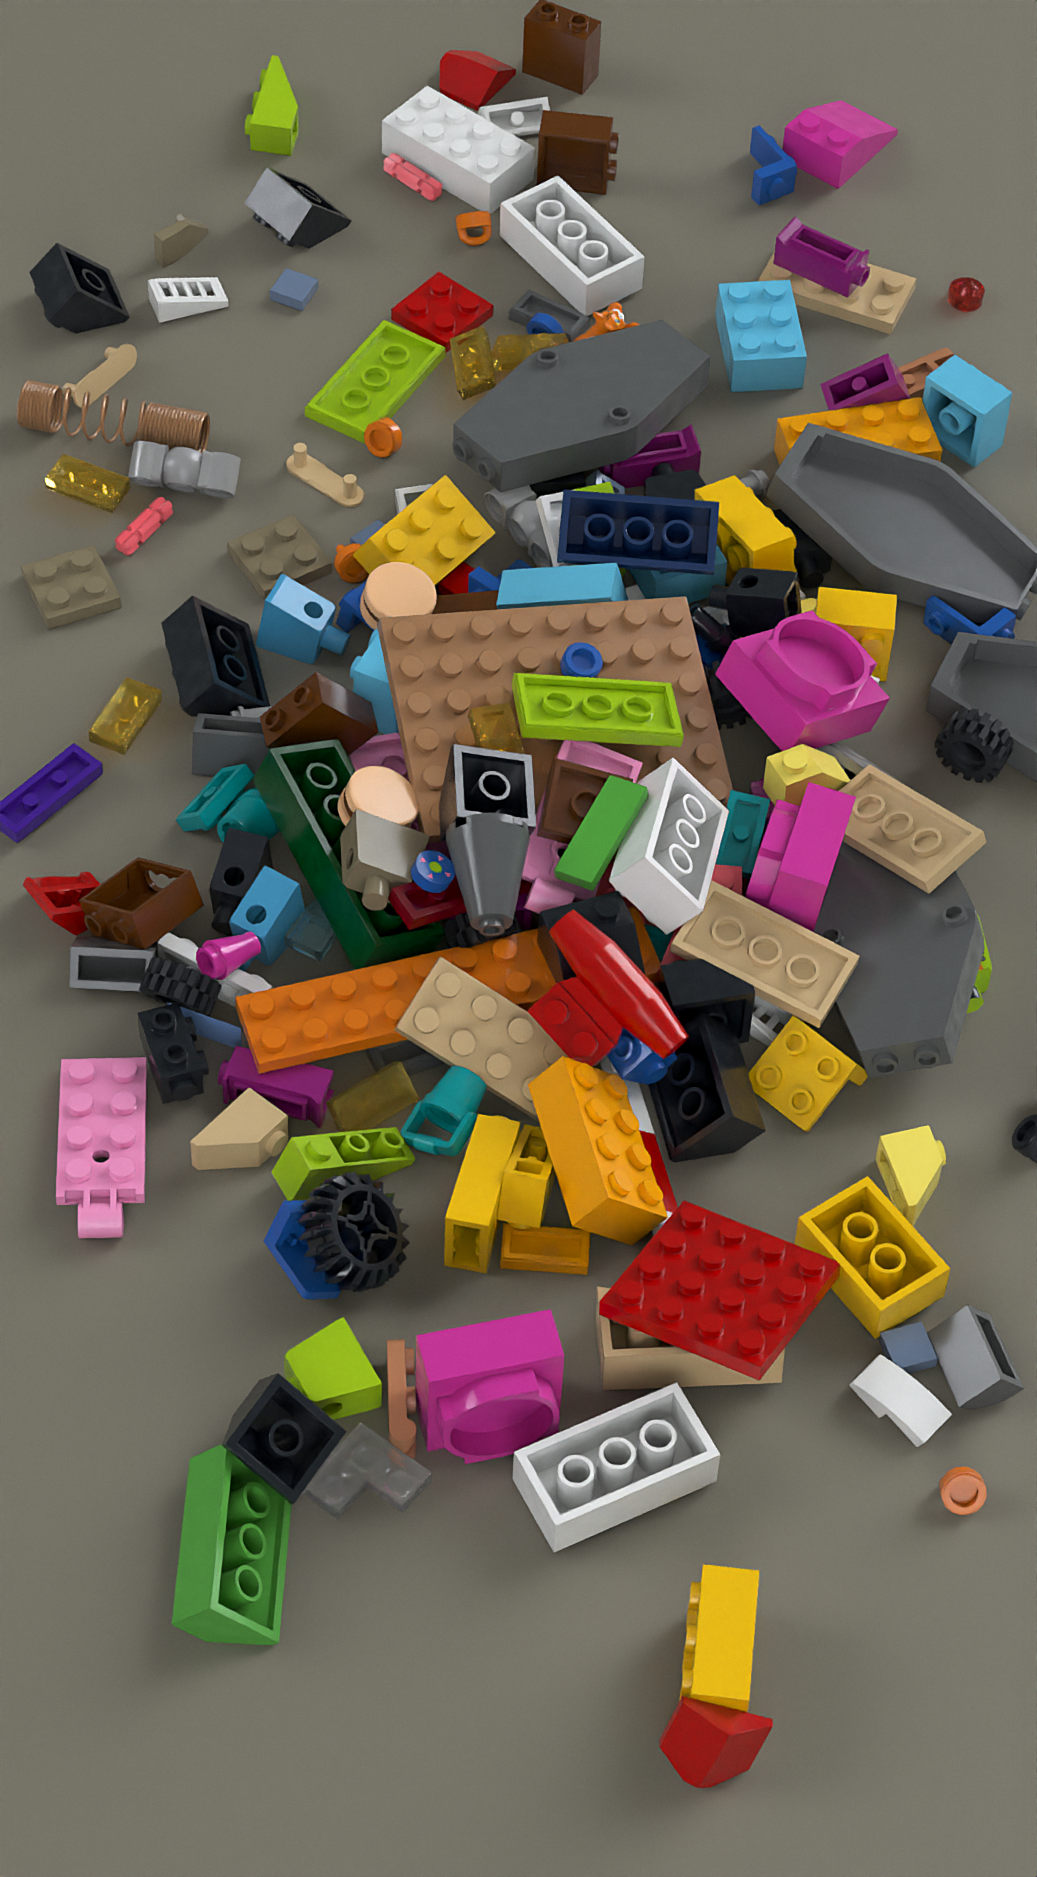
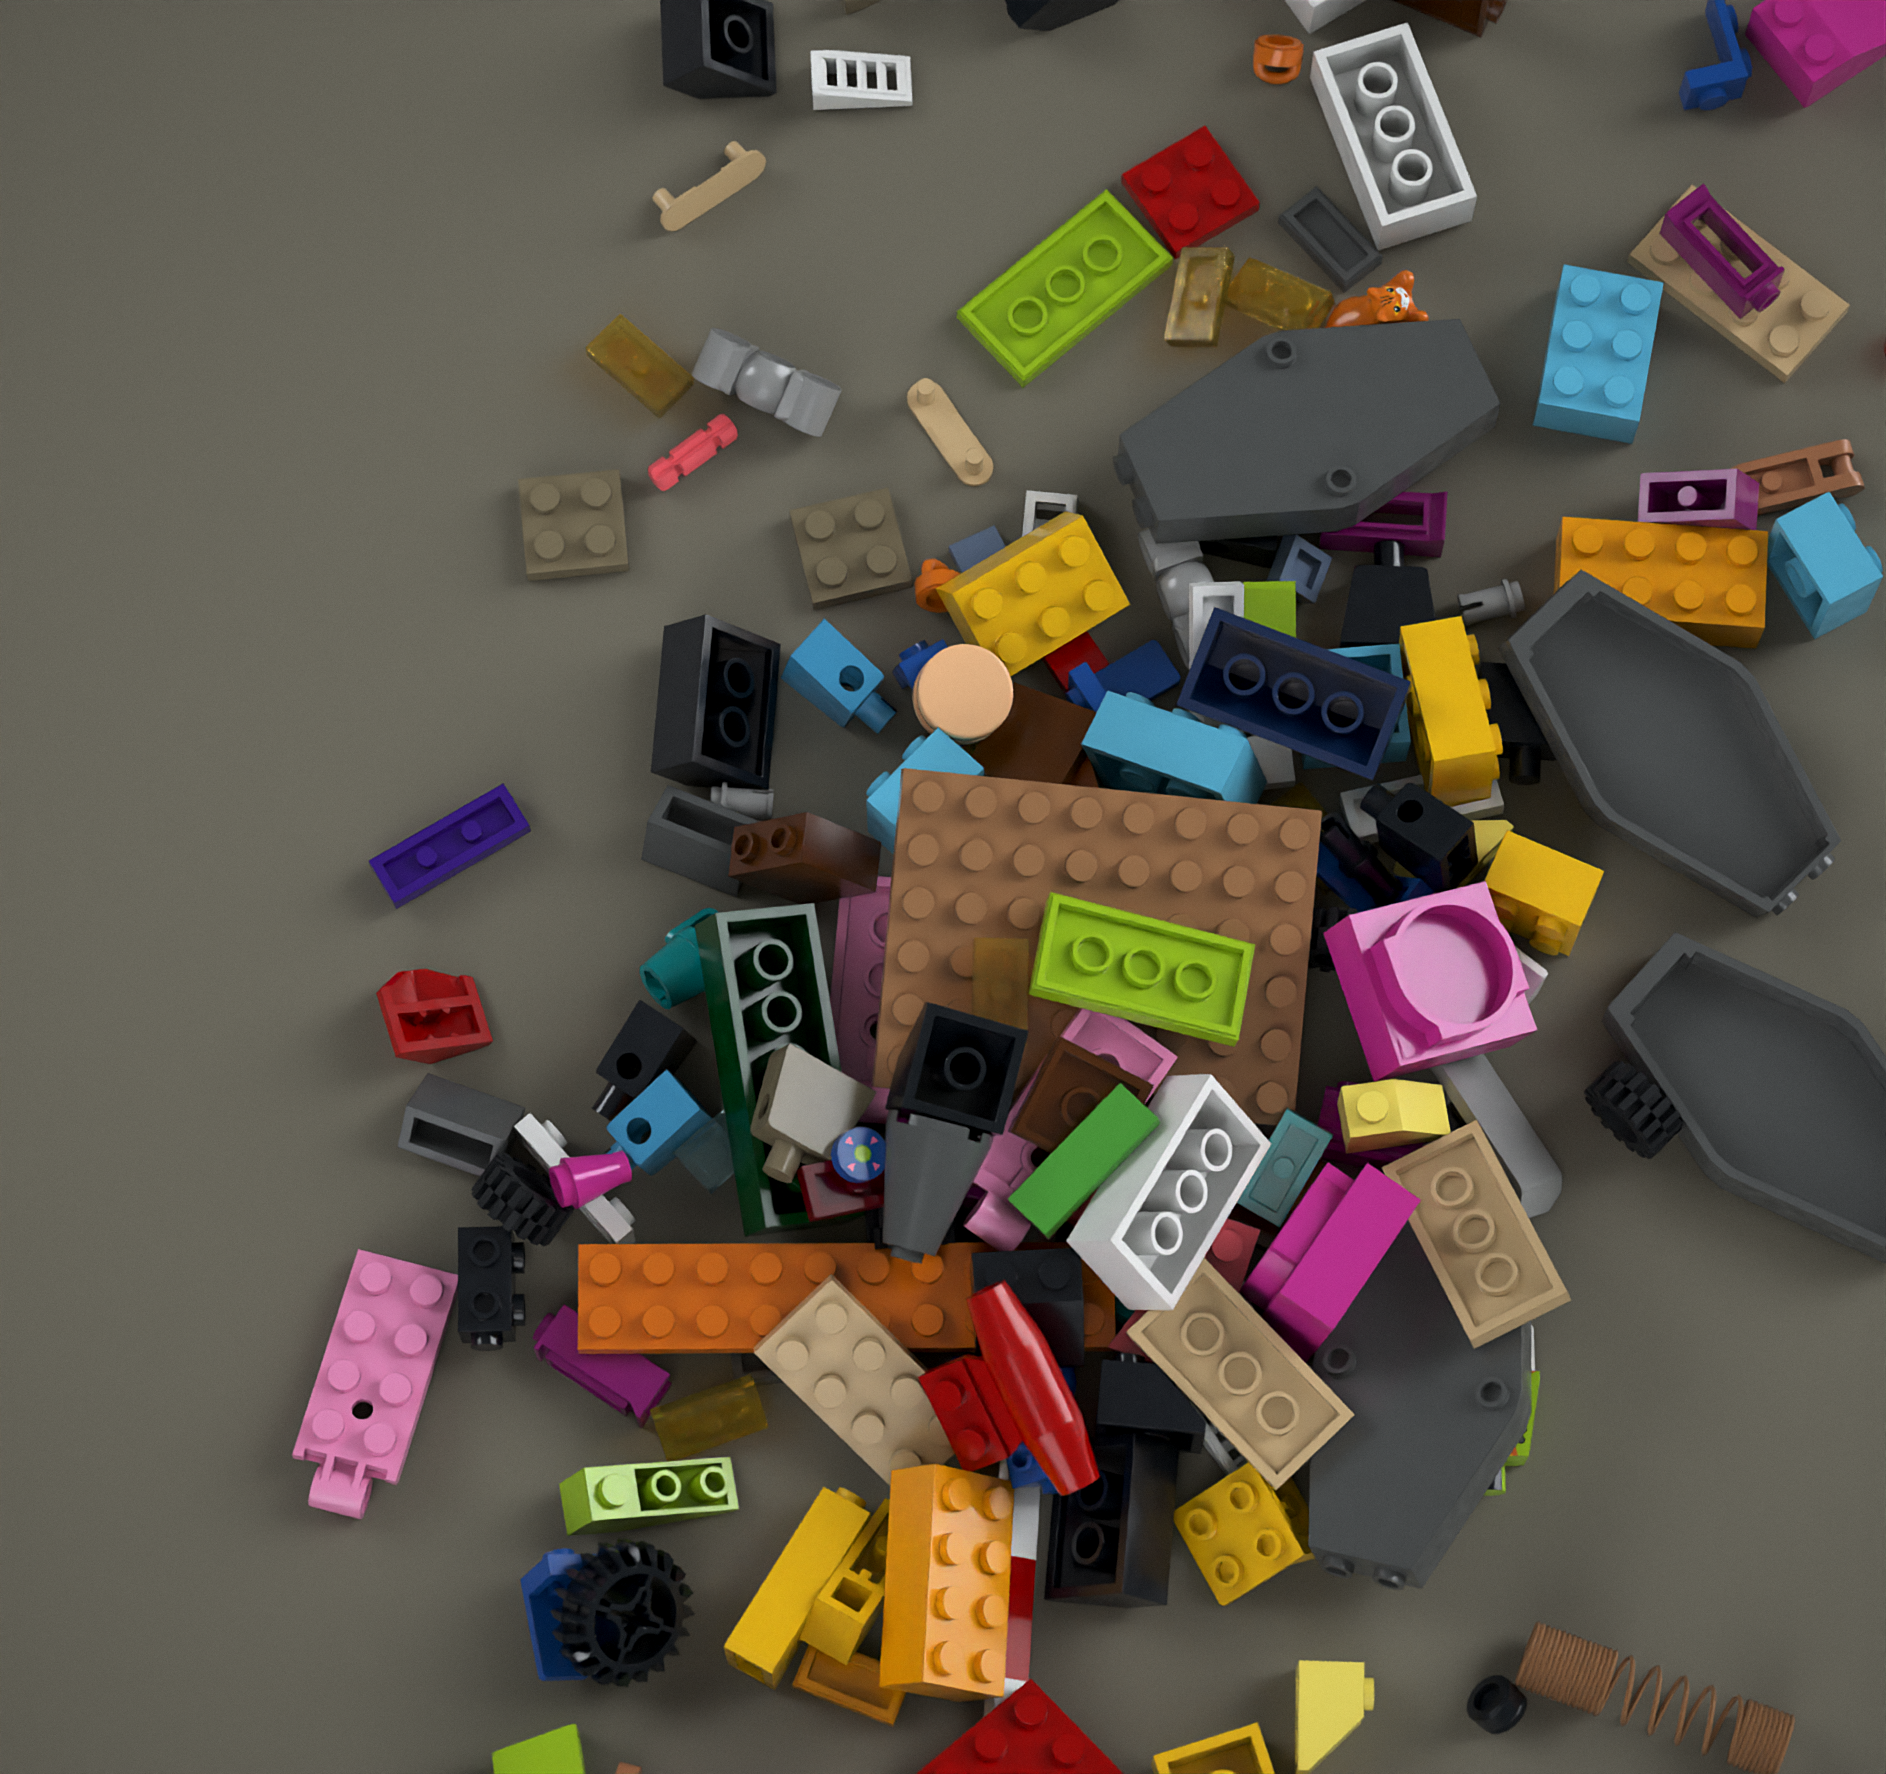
camera: 20 degrees right, 20 degrees up
medium nougat piece [17,380,210,454] -> none
reddish brown piece [79,857,204,950] -> none
clear yellow plate [88,677,162,755] -> none
medium blue sticker [167,1002,242,1048] -> none
teal plate [175,764,254,832] -> none
tan slope [190,1088,289,1170] -> none
sand blue tile [270,268,318,311] -> none
light nougat head [338,766,419,828] -> none
orange tile [364,417,403,458] -> none
teal piece [401,1066,487,1156] -> none
blue tile [526,313,564,348] -> none
blue tile [560,642,603,678] -> none
blue bracket [923,595,1016,644] -> none

